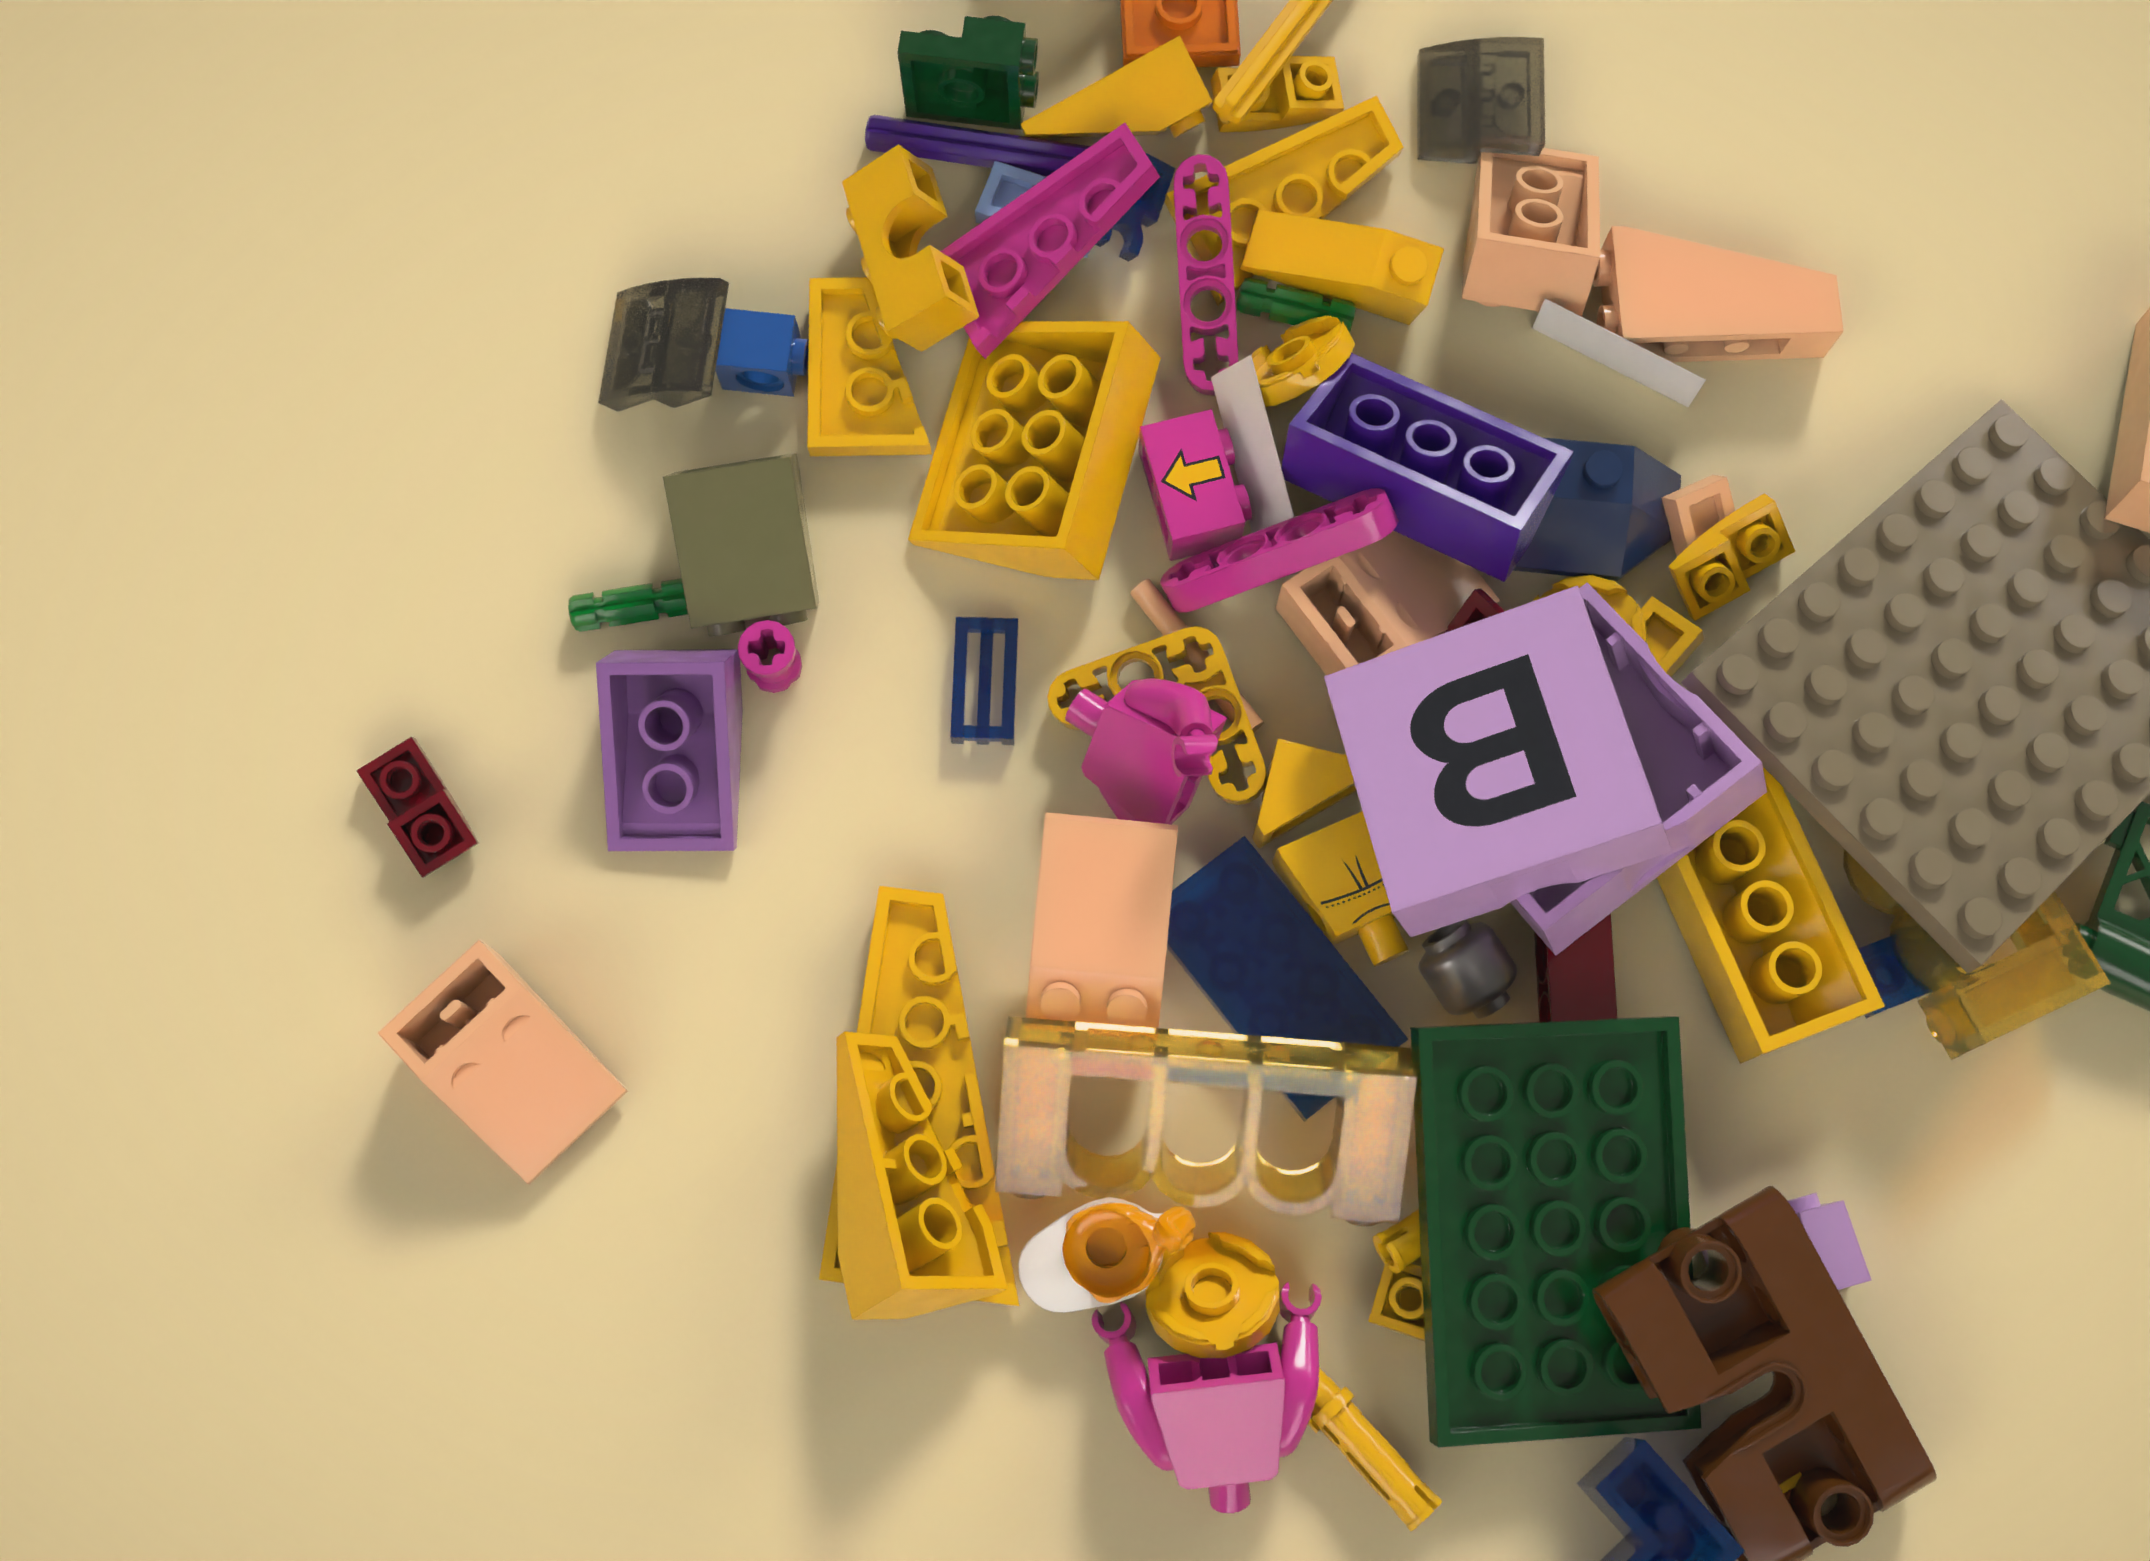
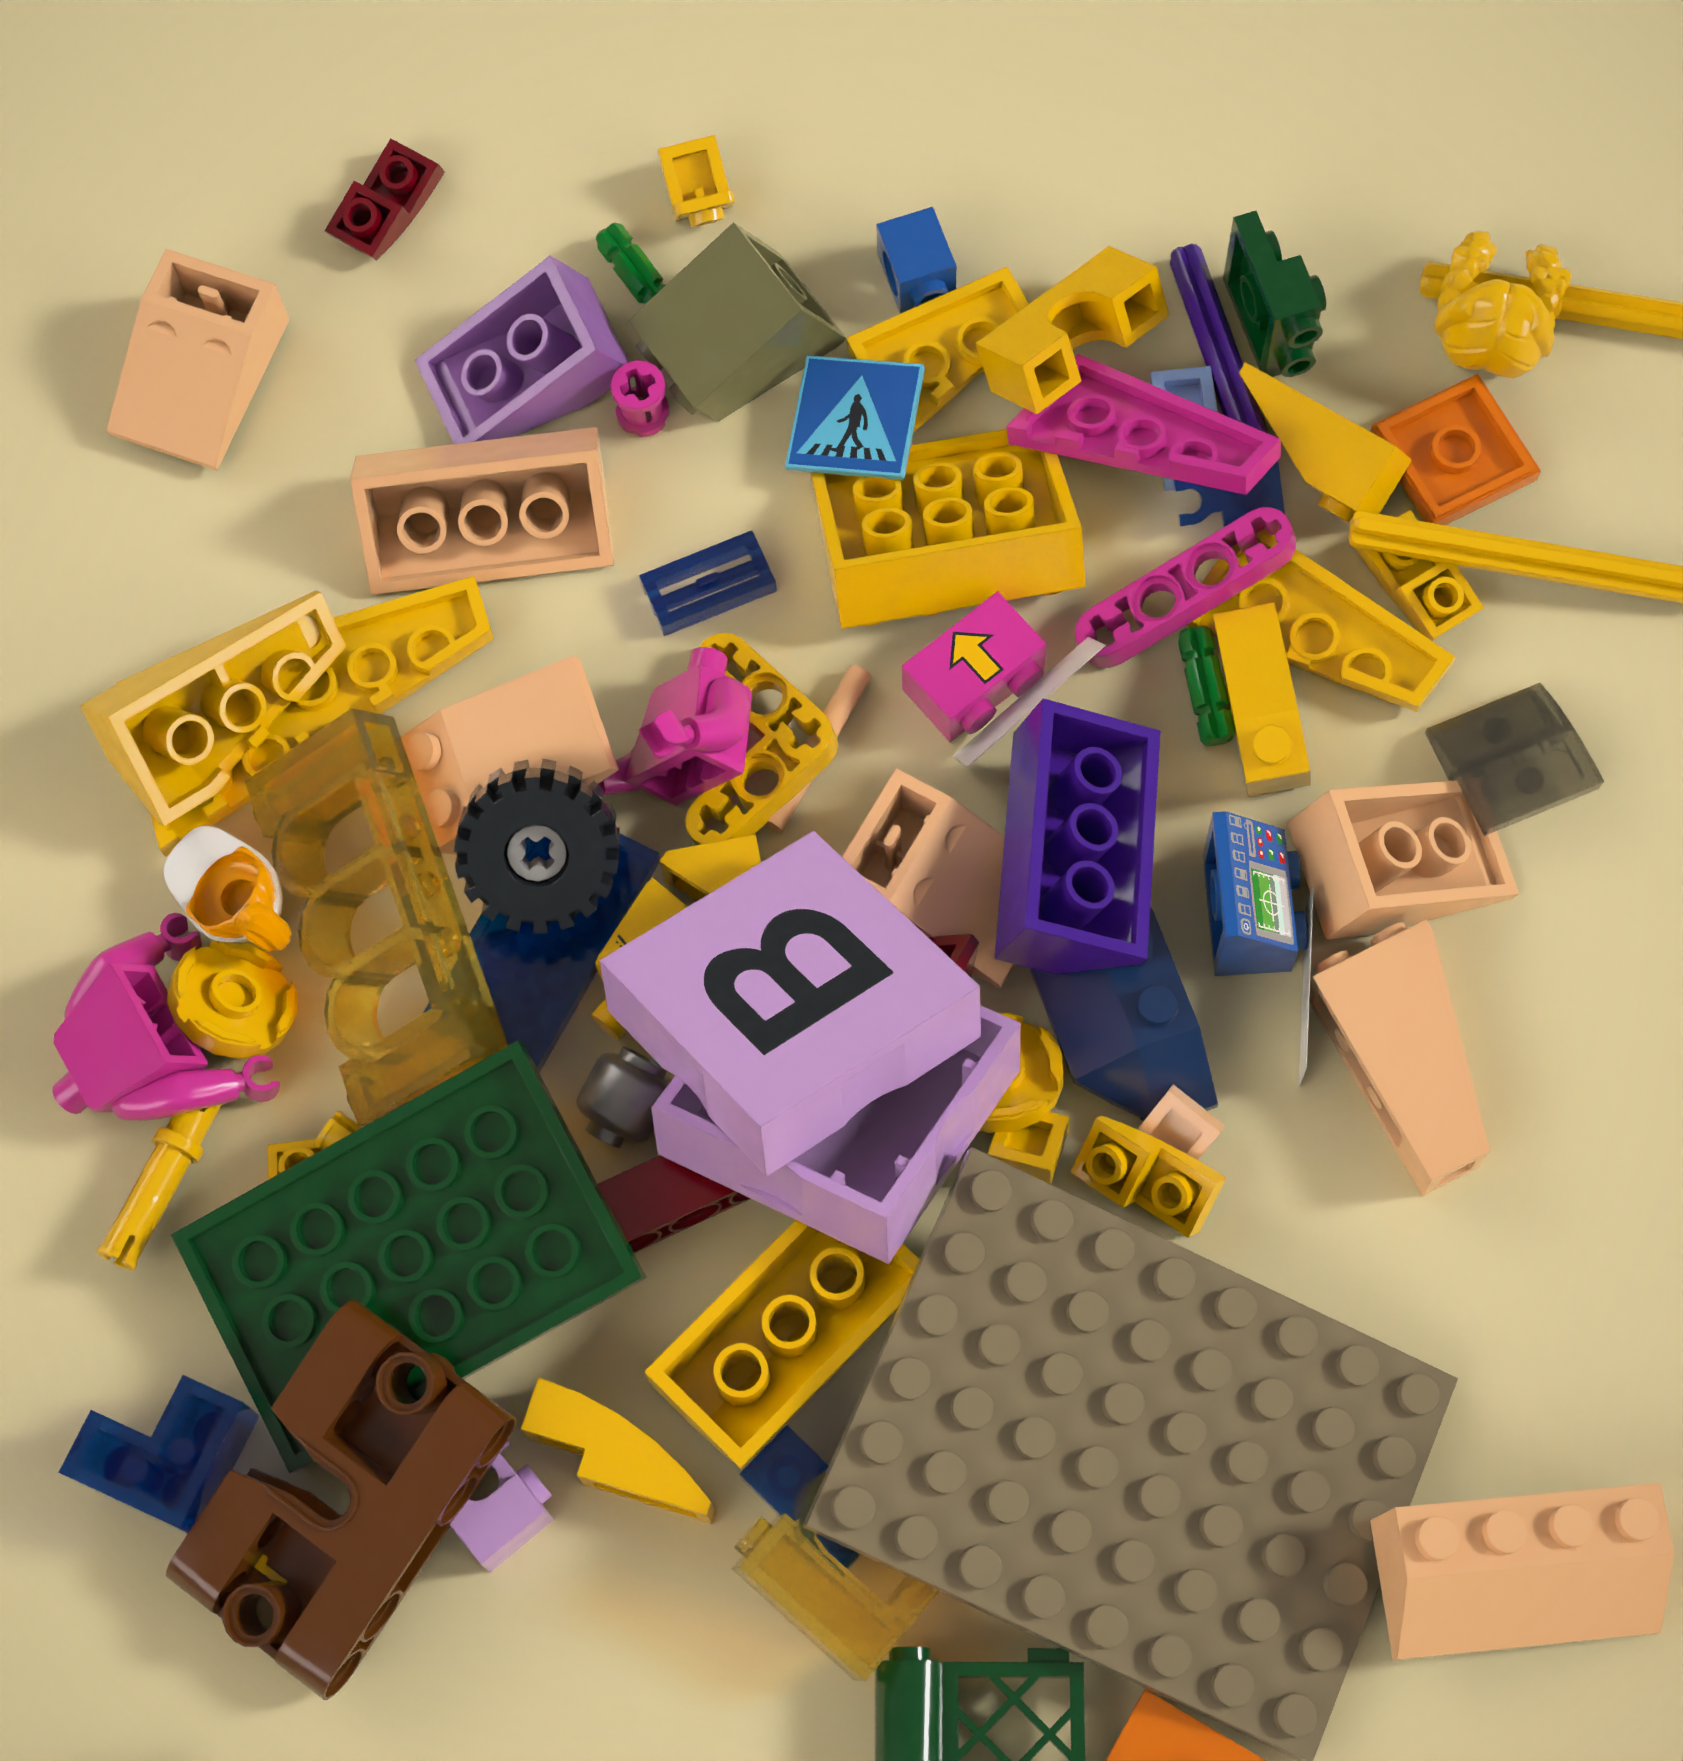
camera: 70 degrees right, 5 degrees down
clear smoke slope [598,278,729,412] -> none
dark pink beam [1160,488,1399,613] -> none
yellow tile [1251,316,1355,407] -> none
none -> light nougat slope [350,427,614,595]
none -> black bush [454,759,620,934]
none -> yellow slope [521,1377,716,1524]
none -> yellow bracket [657,135,735,227]
none -> piece [785,356,925,480]
none -> blue slope [1202,811,1307,976]

